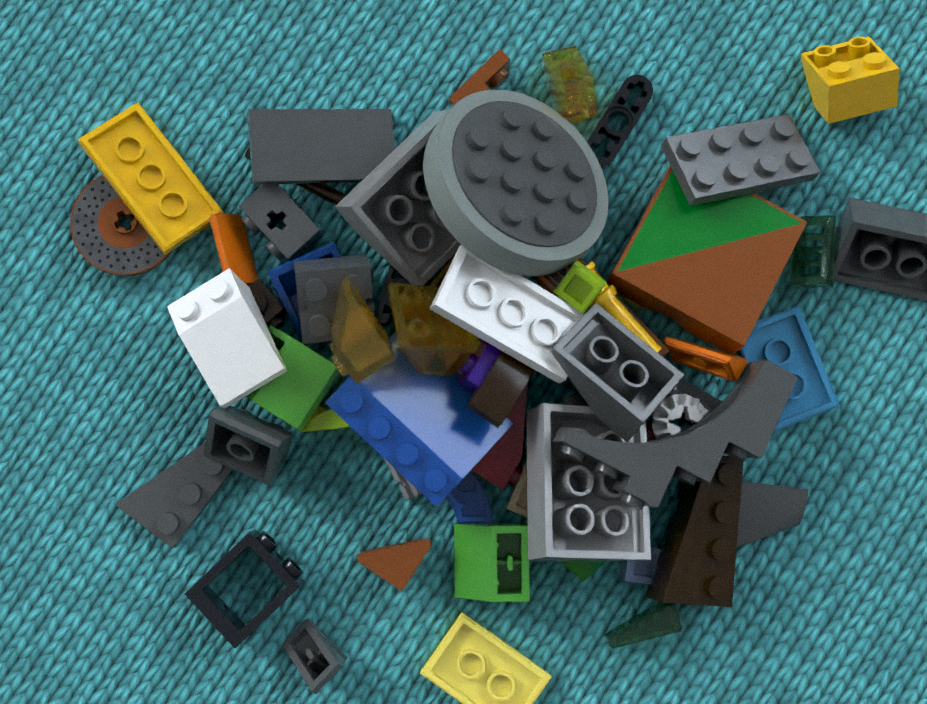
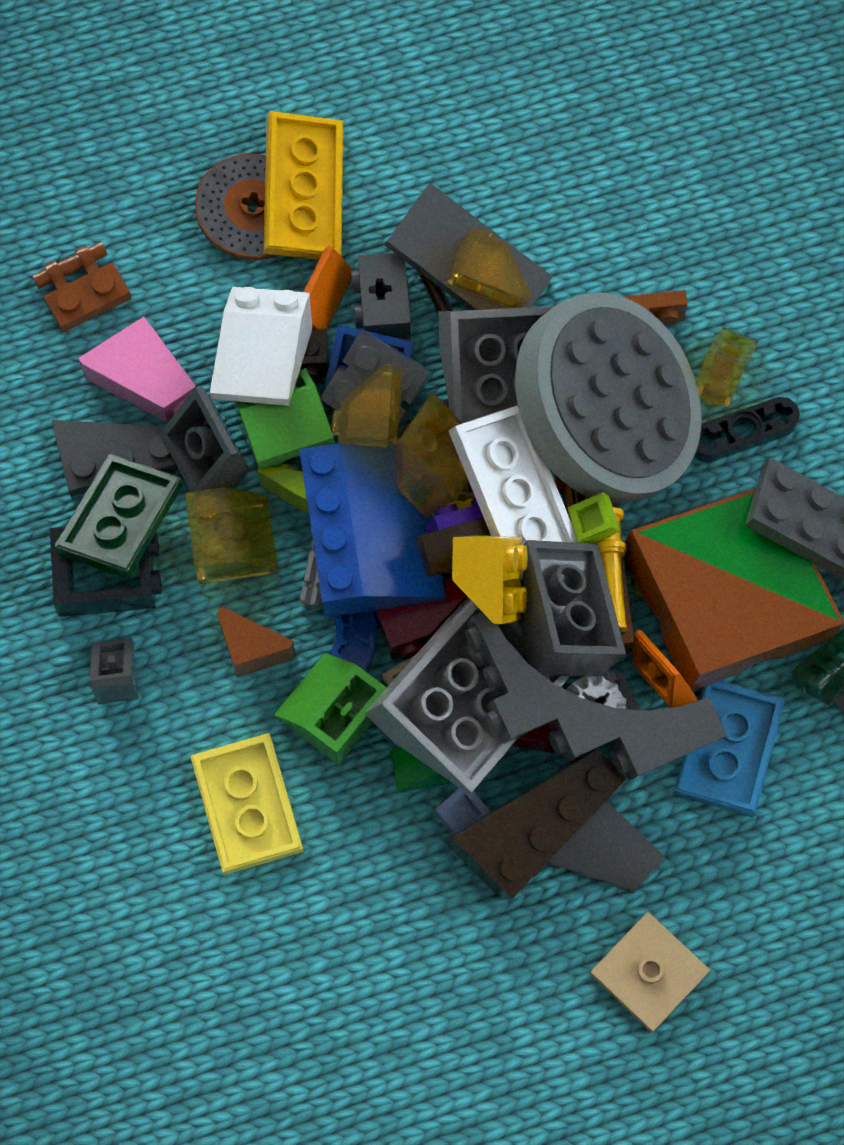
camera: 35 degrees right, 15 degrees down
clear green slope [604,602,682,649] -> none
none -> dark orange plate [32,242,132,333]
none -> tile [54,454,182,580]
none -> bright pink slope [78,317,196,423]
none -> clear yellow slope [185,487,279,584]
none -> clear yellow slope [446,230,531,308]
none -> yellow slope [452,536,528,624]
none -> tan plate [590,912,710,1033]

